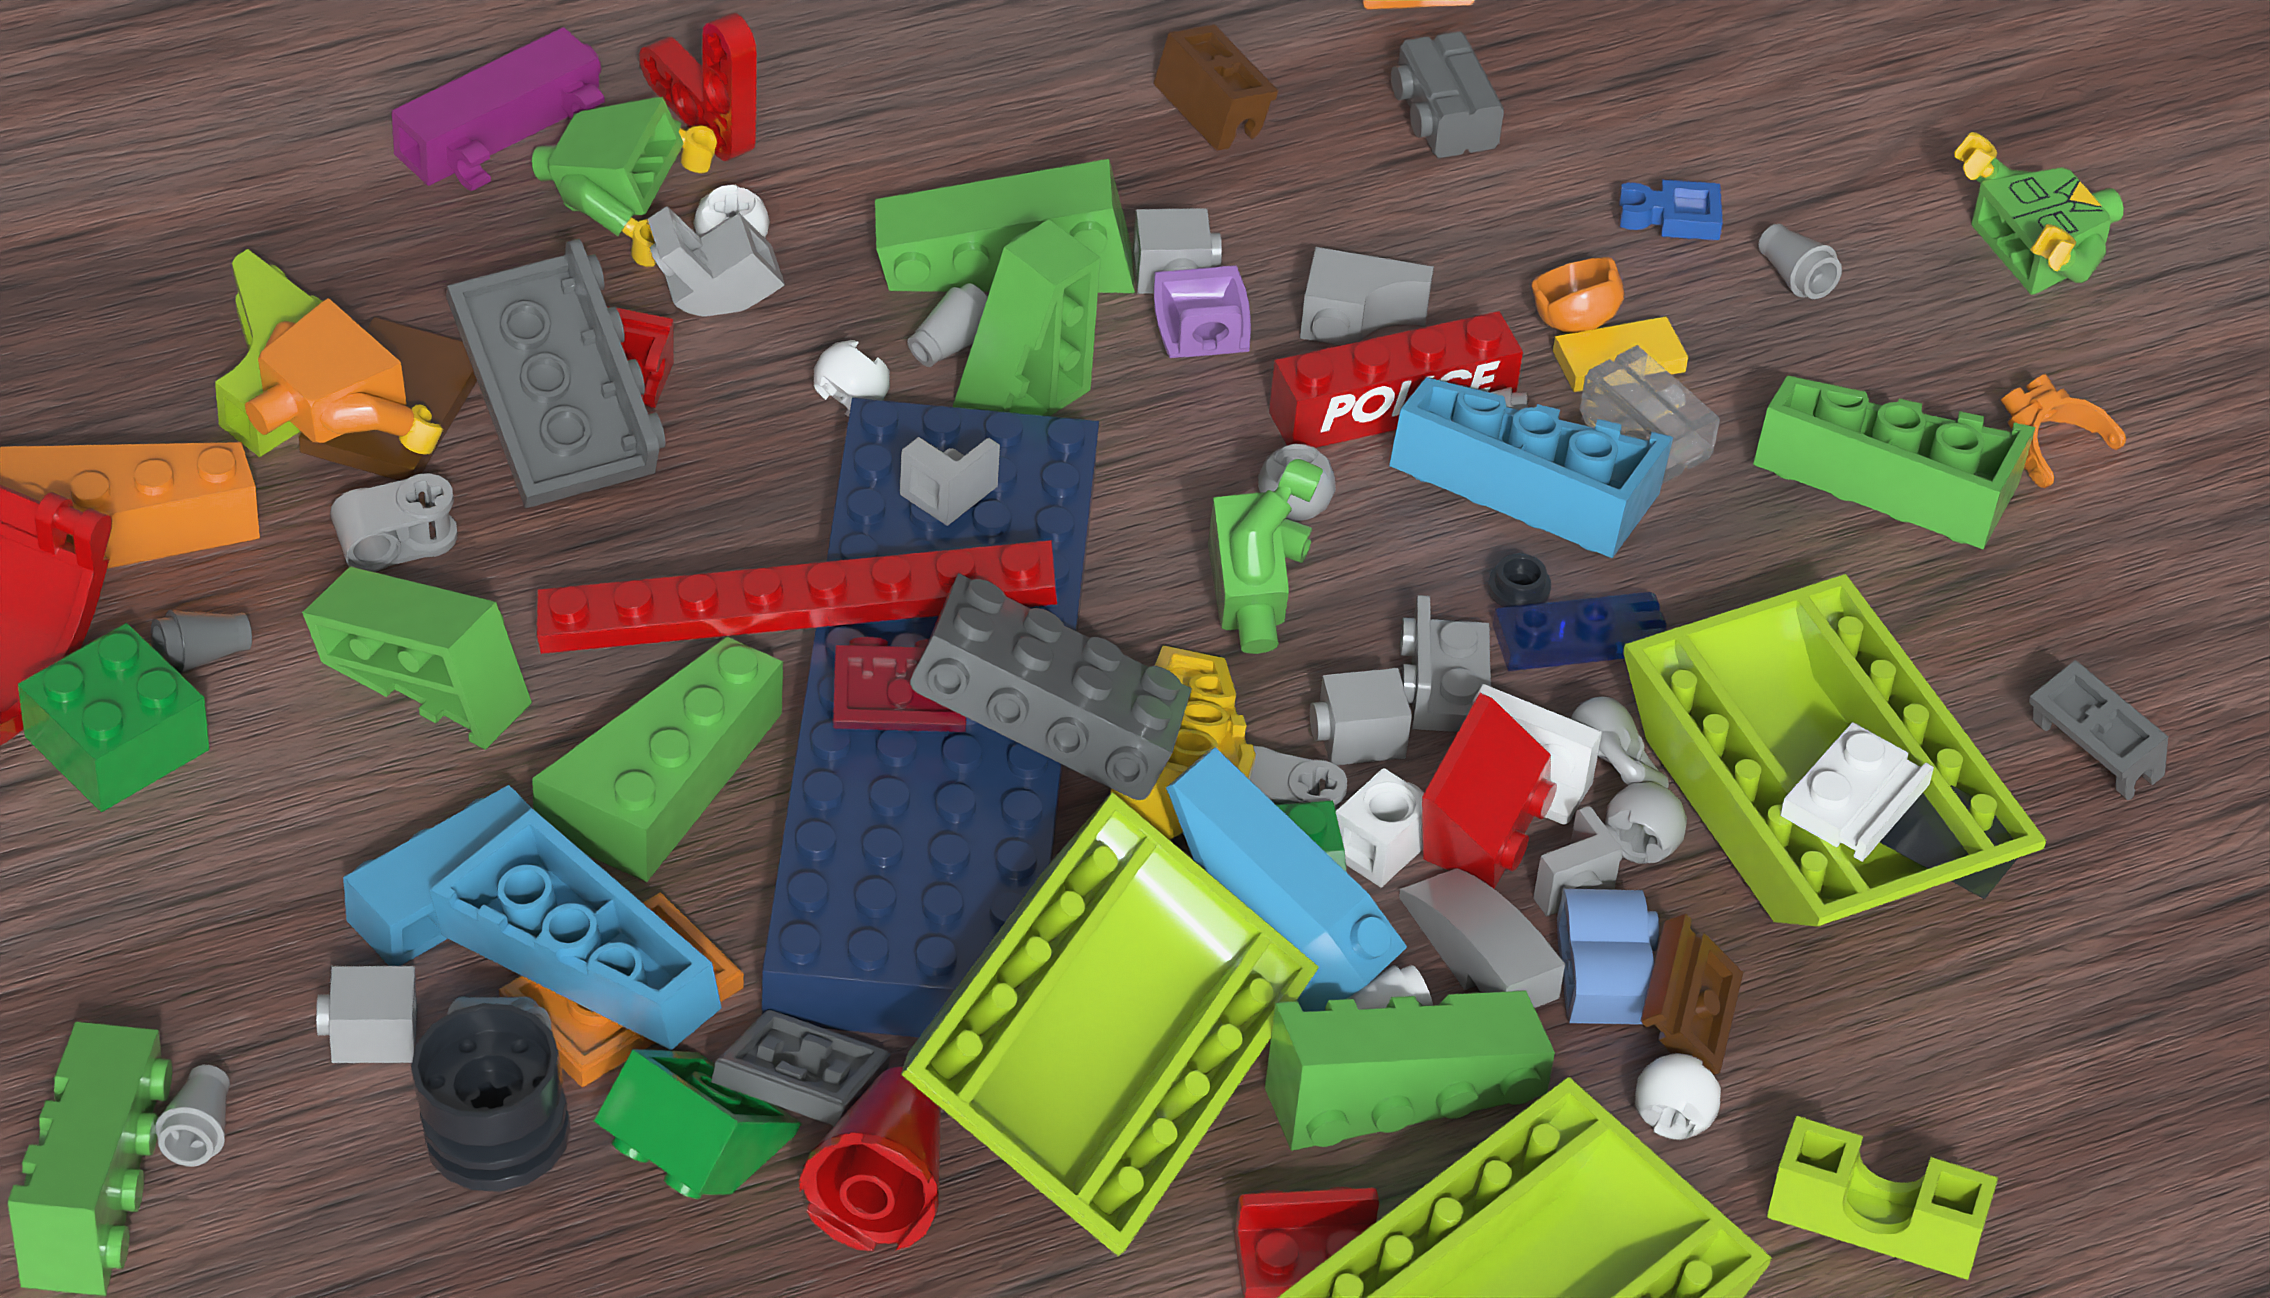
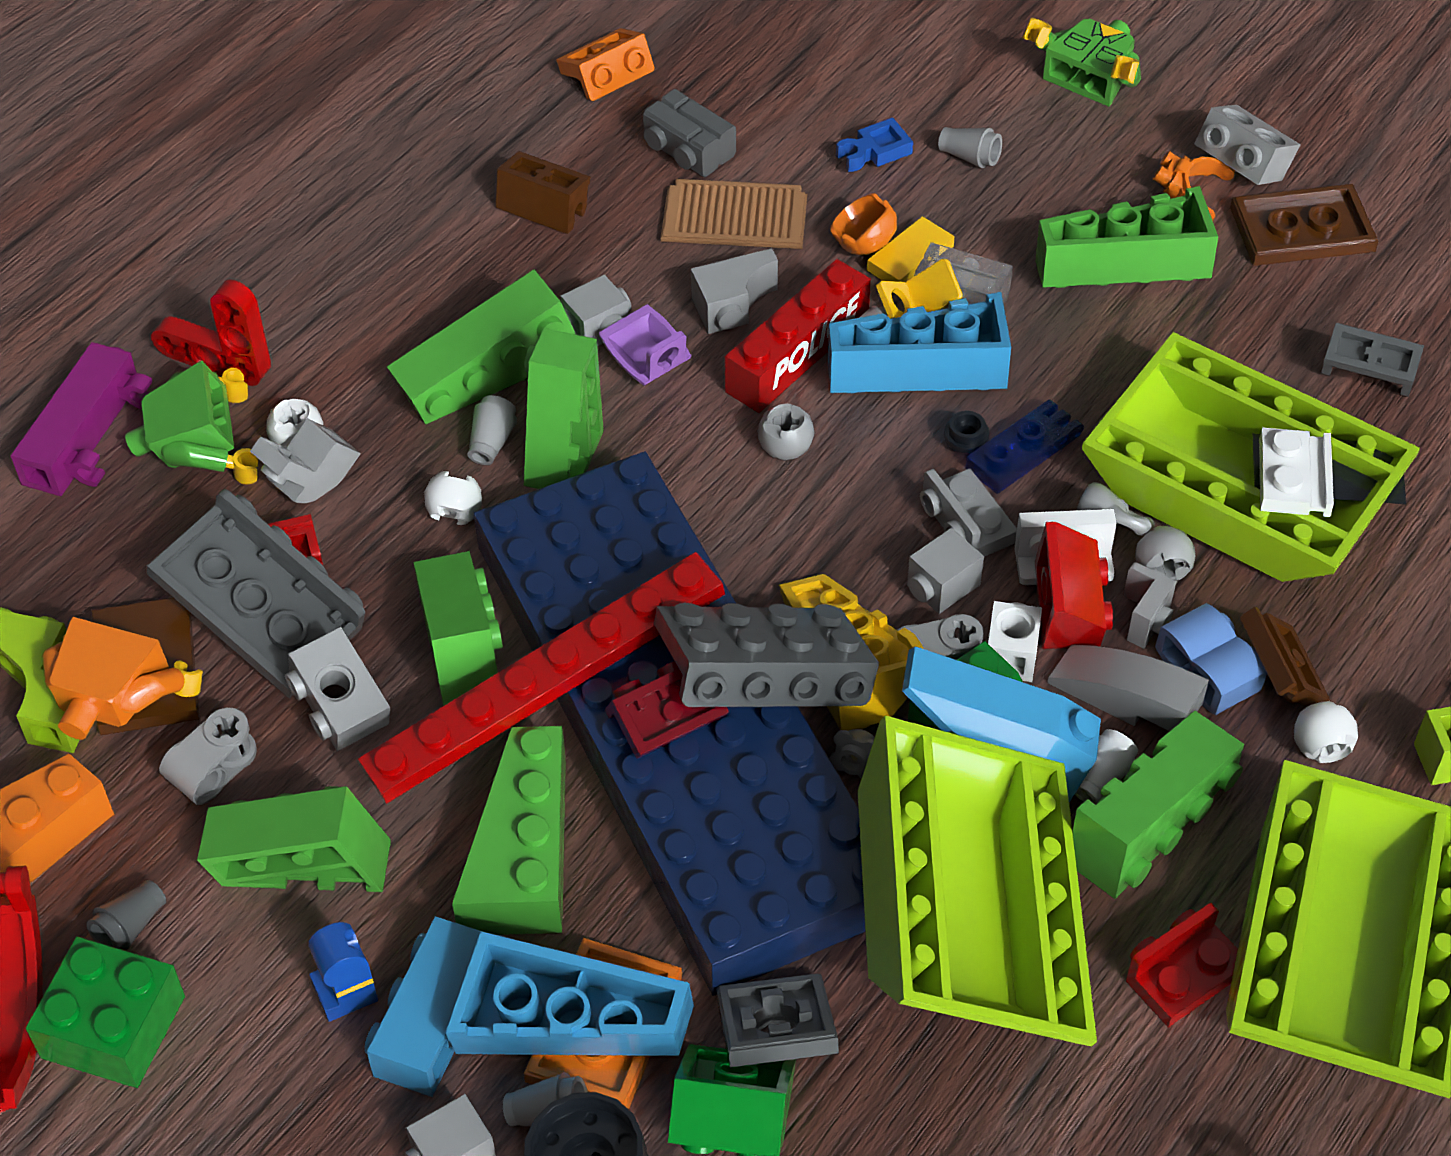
camera: 25 degrees left, 5 degrees up
red cone [799,1067,941,1251] -> none
light grey panel [900,437,1000,526] -> none
bright green torso [1208,459,1323,654] -> none
none -> light grey brick [285,627,390,752]
none -> blue leg [308,922,378,1022]
none -> bright green wedge [413,551,503,706]
none -> medium nougat window [661,179,807,249]
none -> yellow bracket [876,259,962,319]
none -> light grey brick [1194,105,1301,185]
none -> reddish brown tile [1230,184,1379,266]

